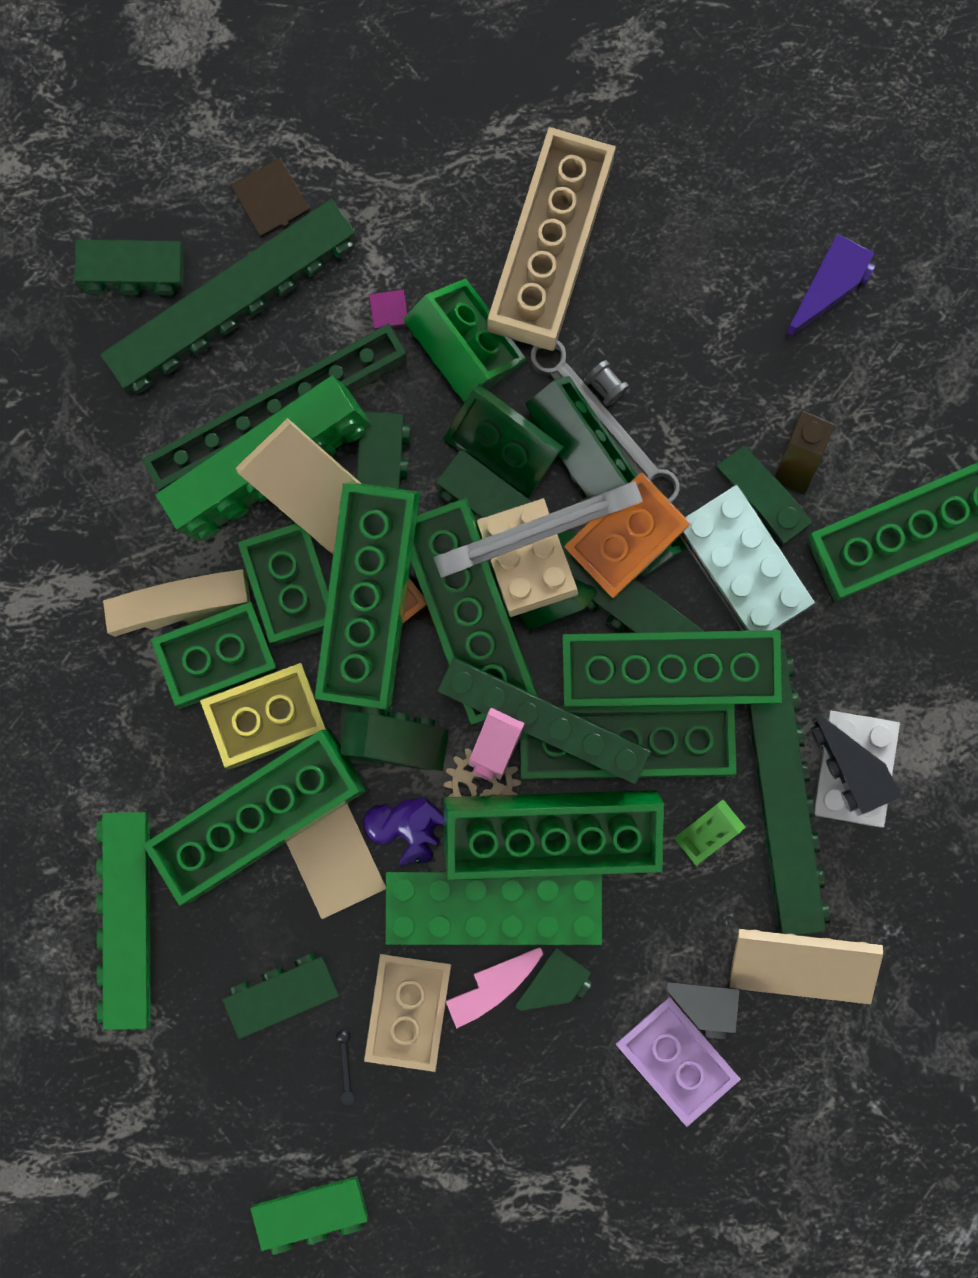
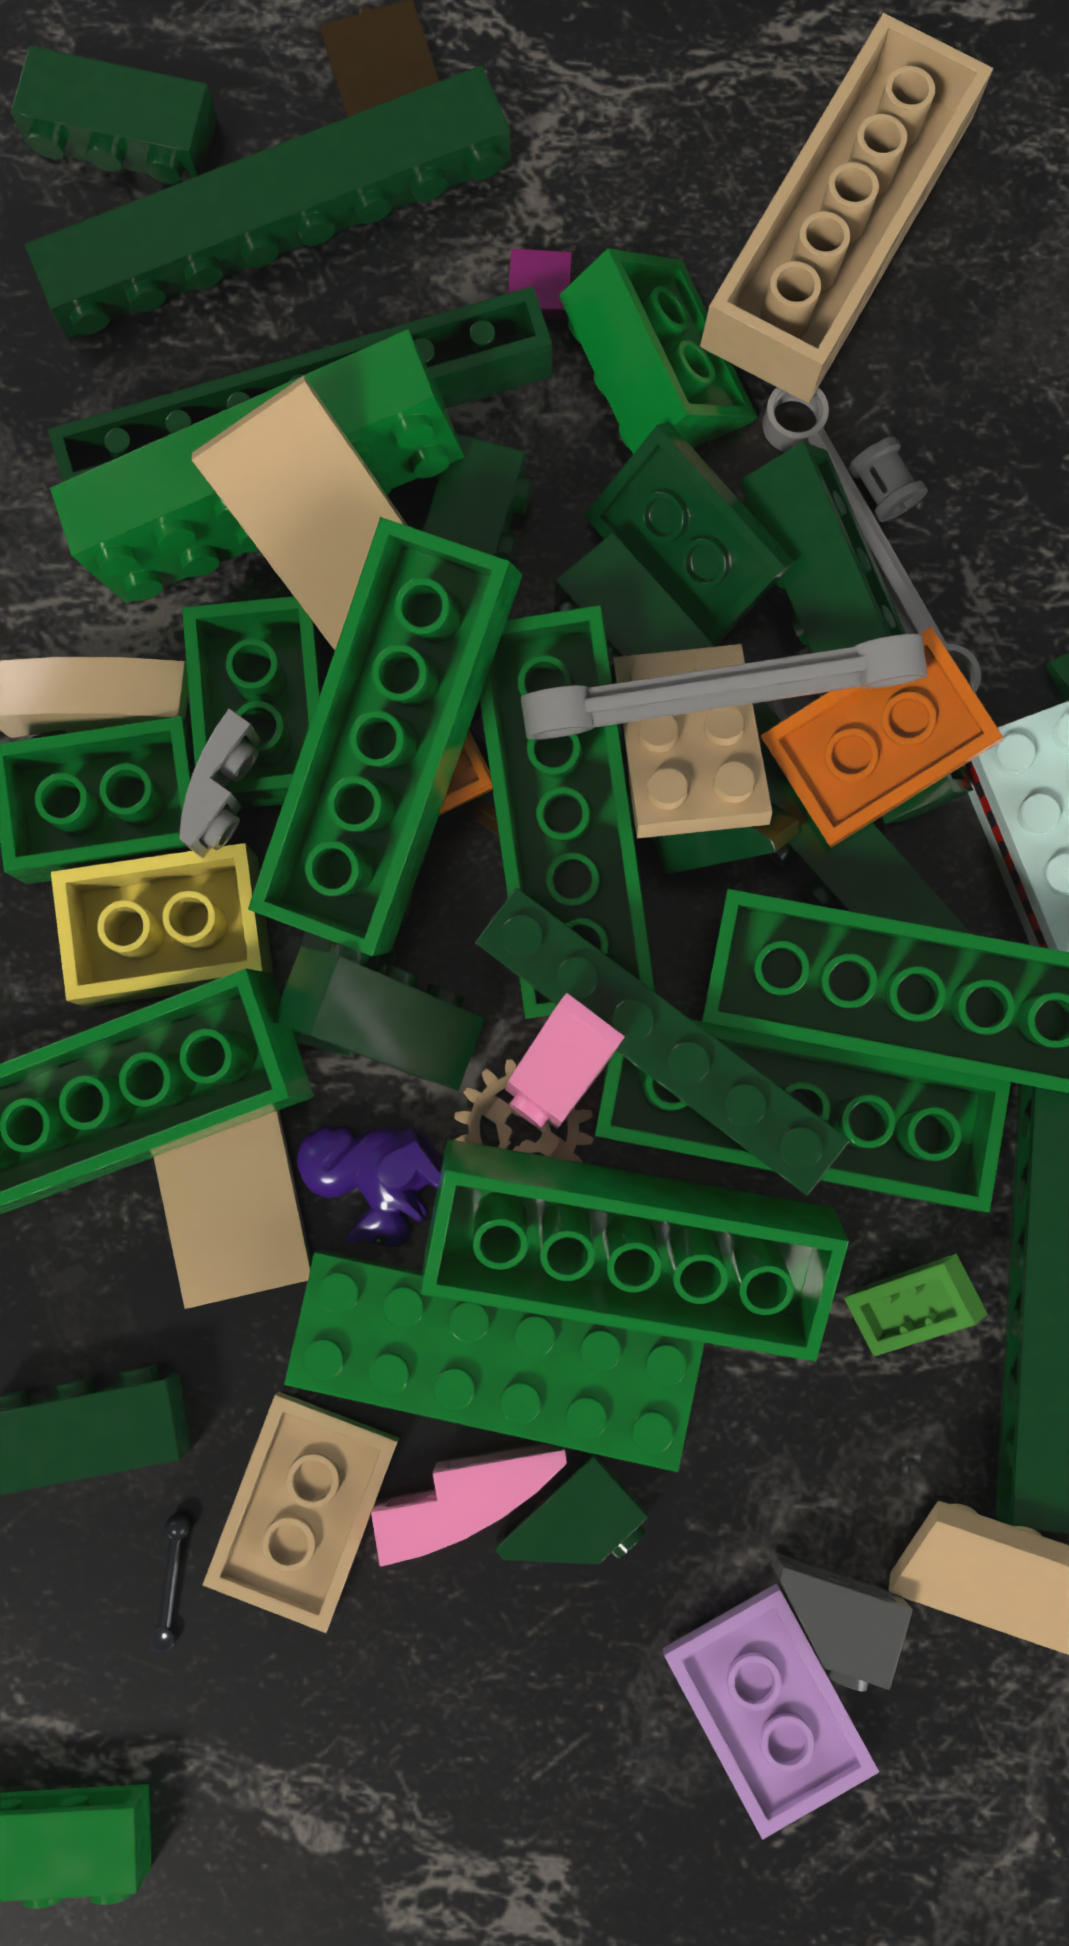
camera: 15 degrees right, 0 degrees up
none -> light grey slope [179,709,261,858]

